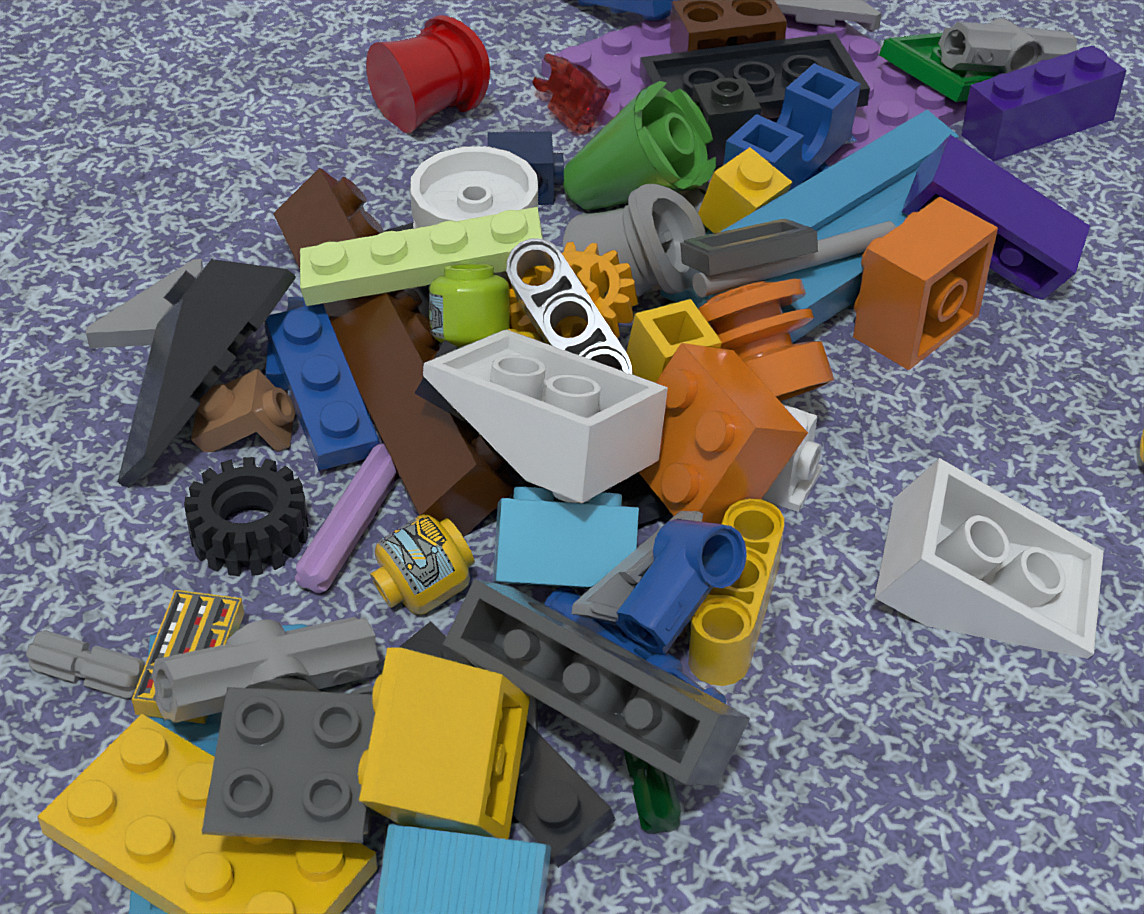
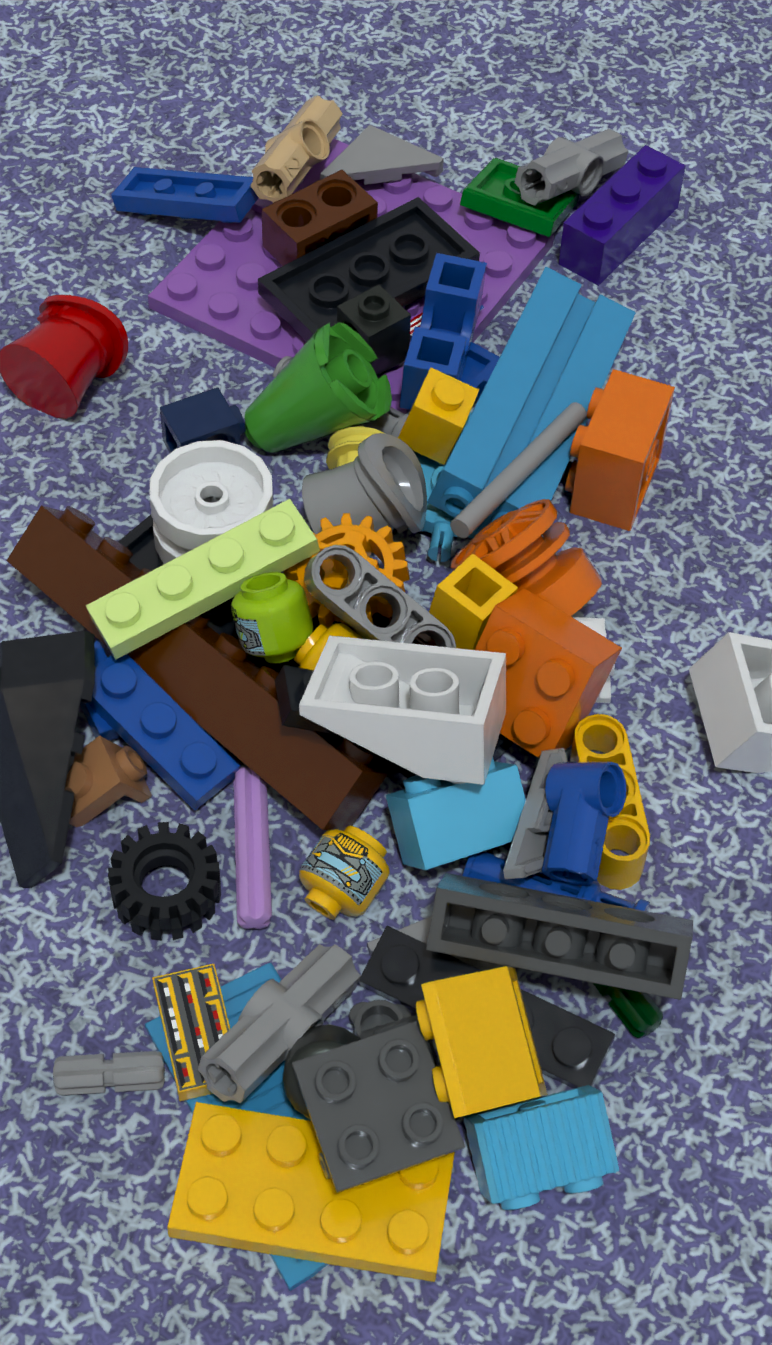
camera: 25 degrees left, 10 degrees up
clear red plate [532,53,611,134] -> none
dark grey tile [680,218,818,276] -> none
dark purple brick [901,134,1090,300] -> none

